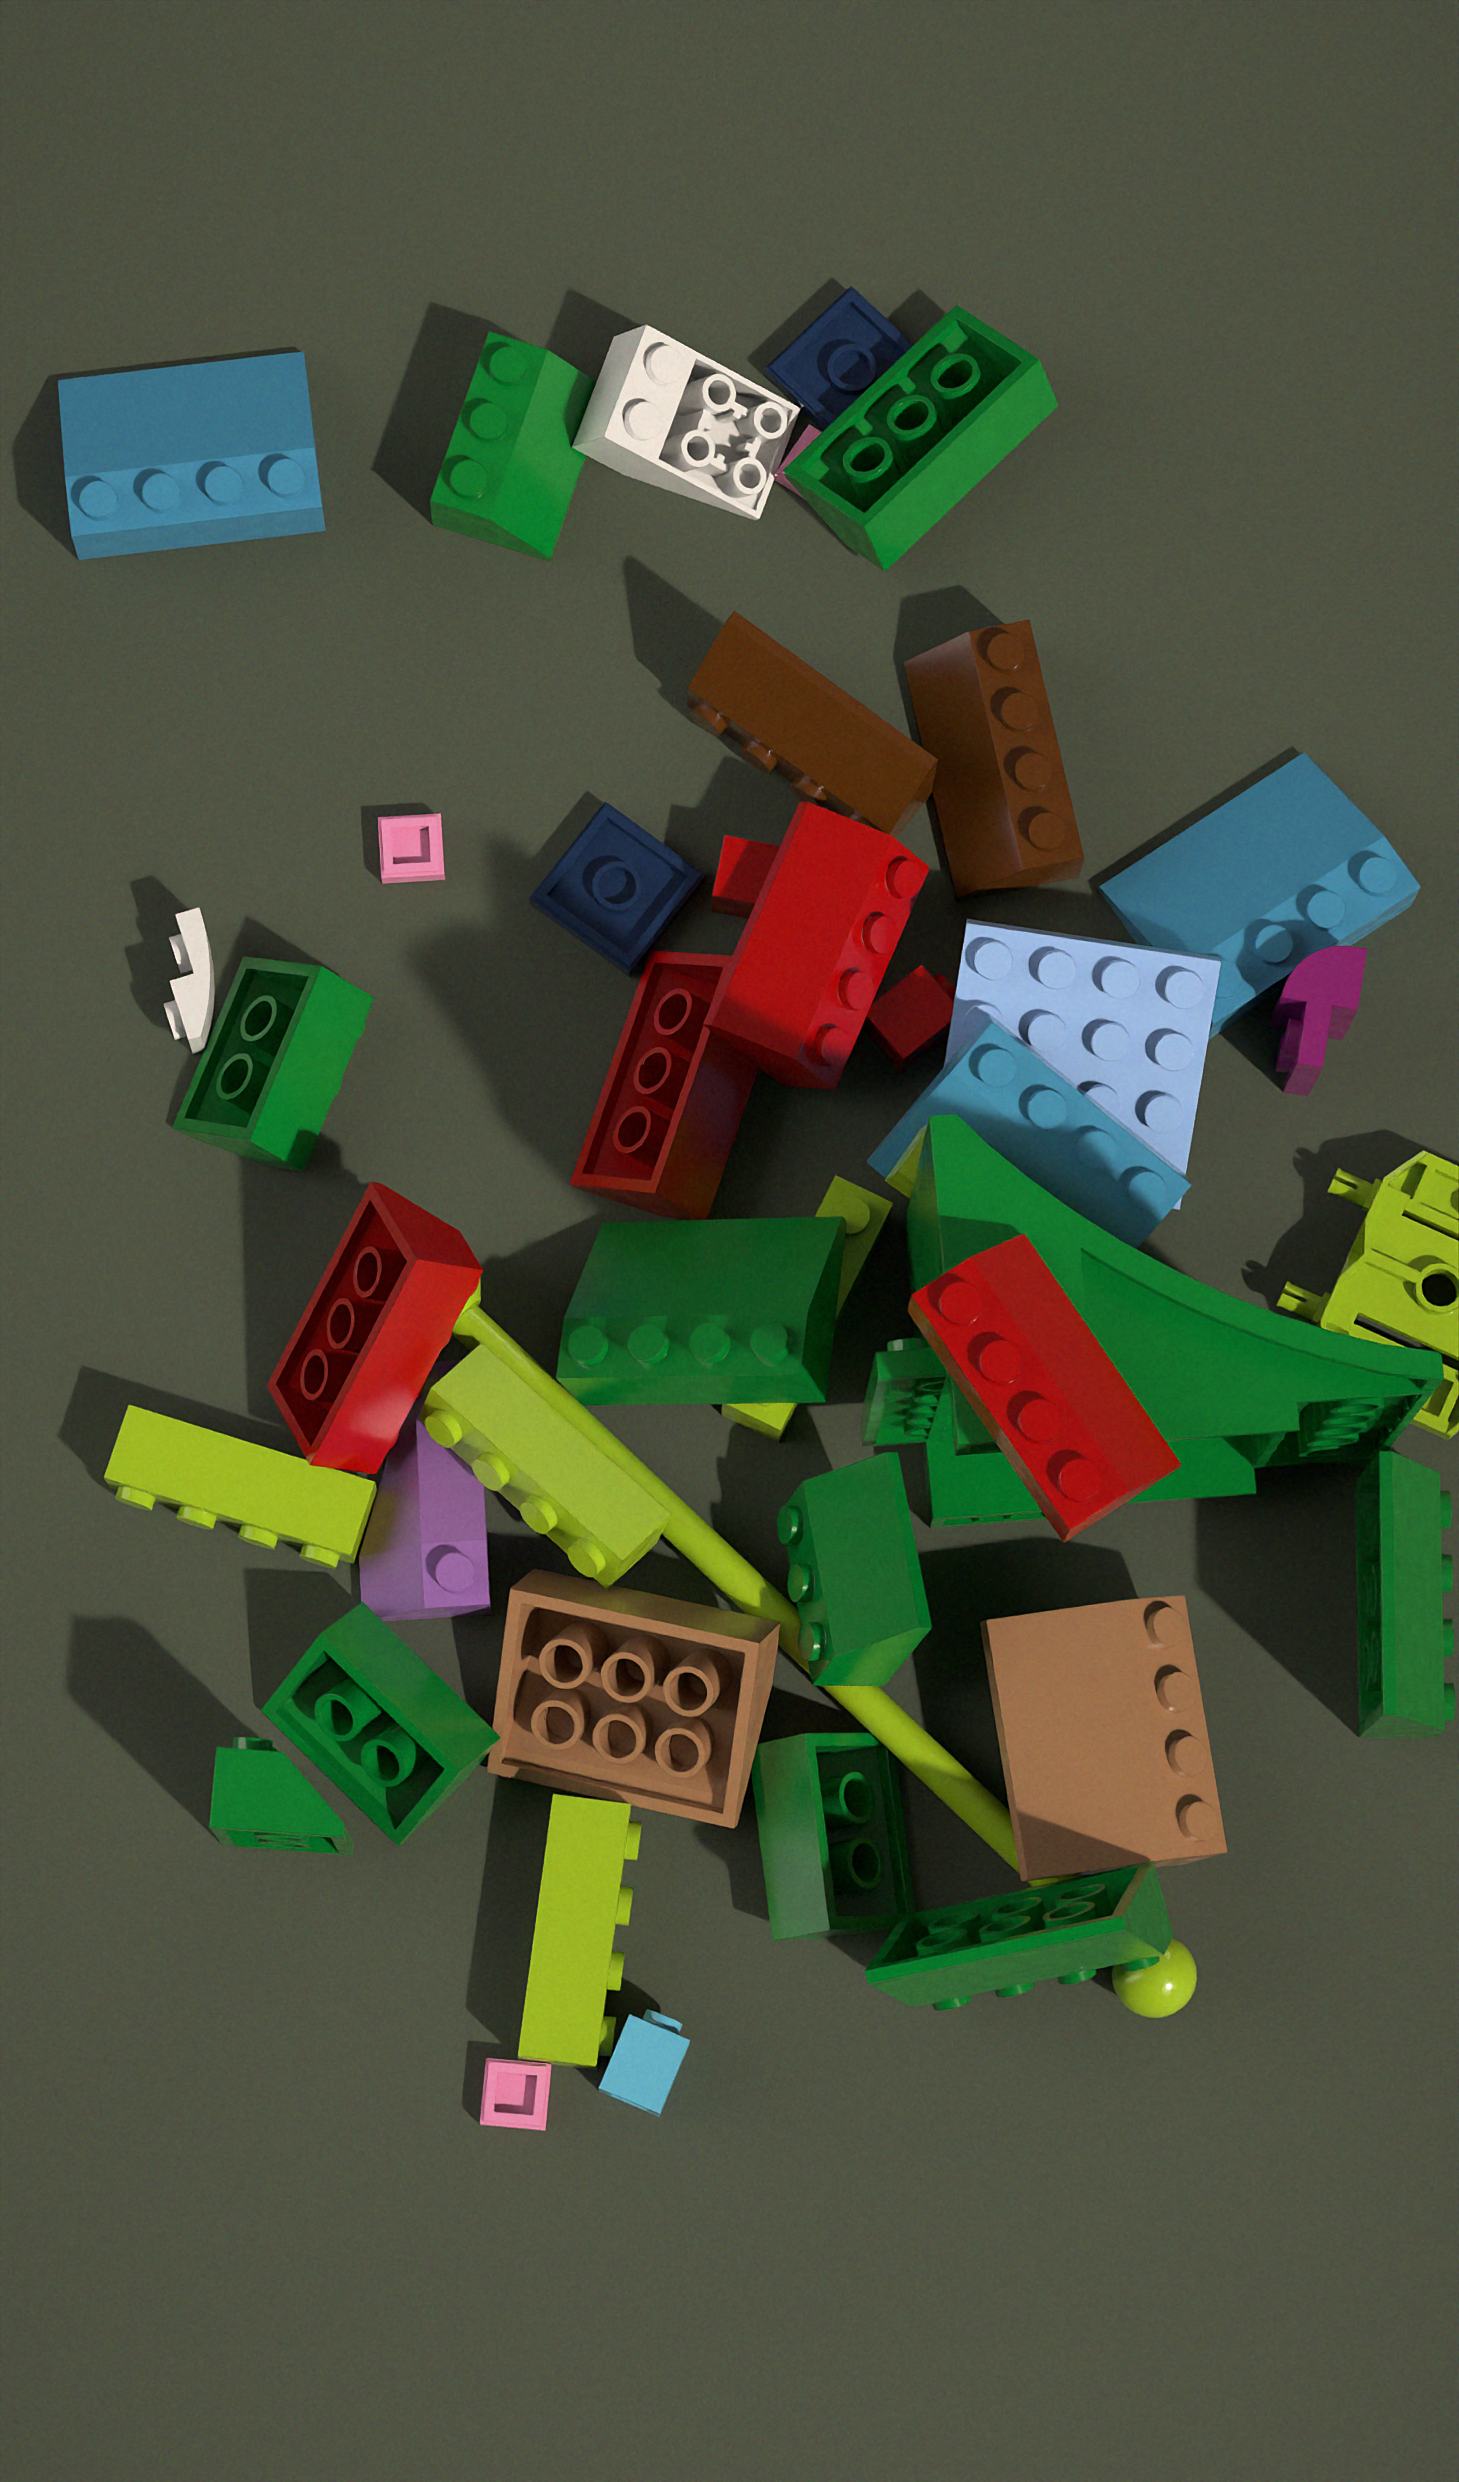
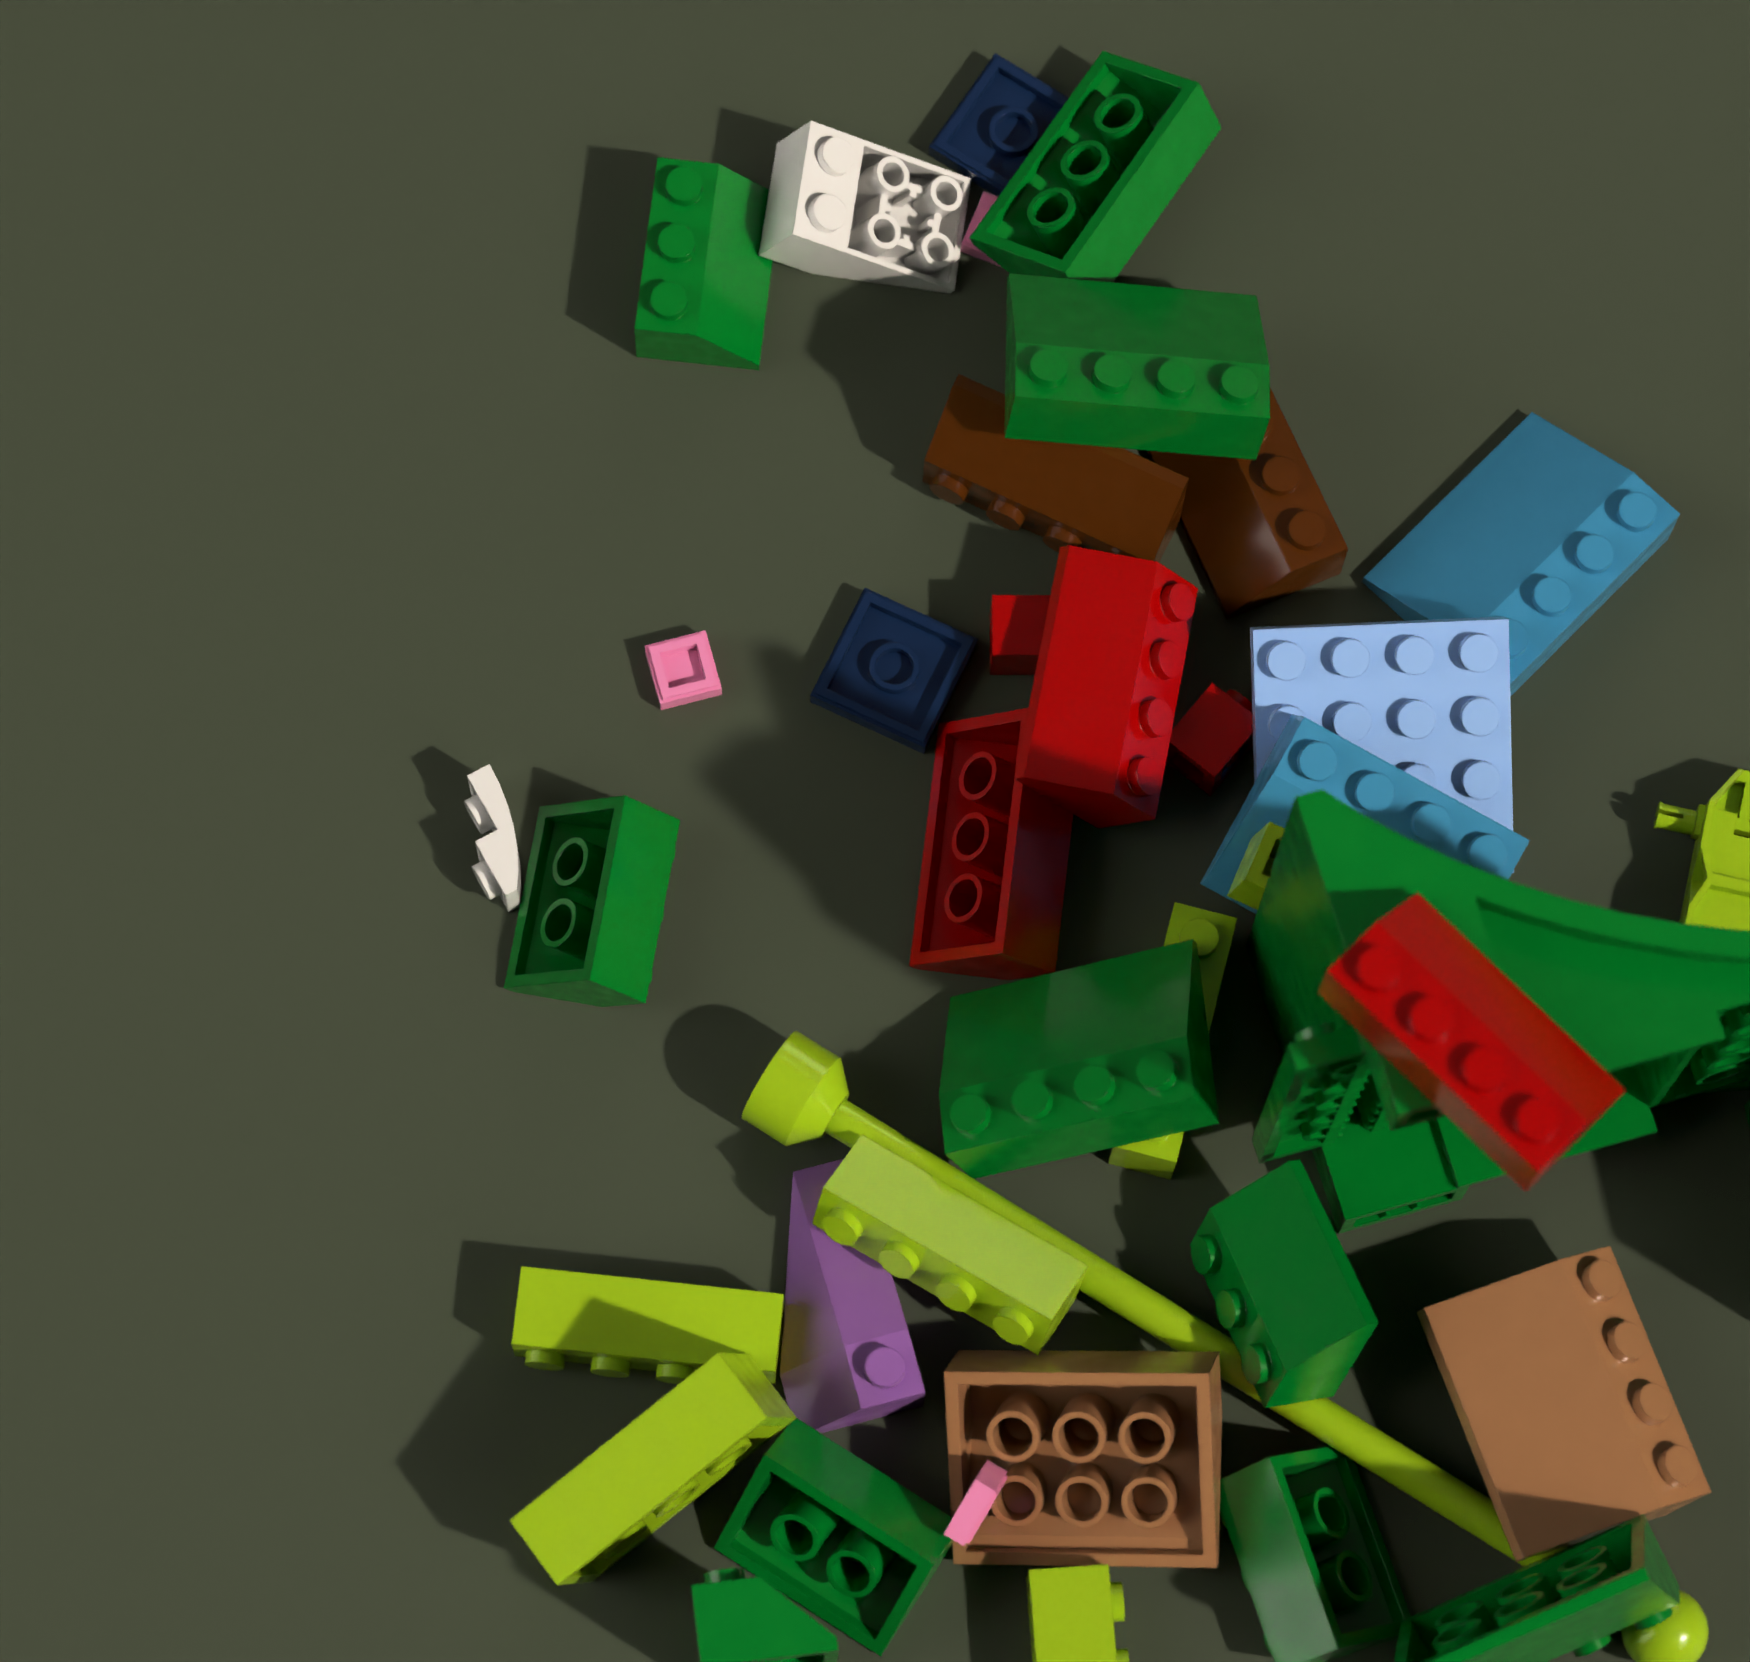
camera: 10 degrees left, 5 degrees down
dark azure slope [58,351,326,560] -> none
red slope [266,1182,483,1474] -> none
magenta brick [1268,946,1367,1096] -> none
none -> lime brick [509,1352,797,1586]
none -> bright pink tile [944,1460,1008,1546]
none -> green slope [1004,273,1270,460]

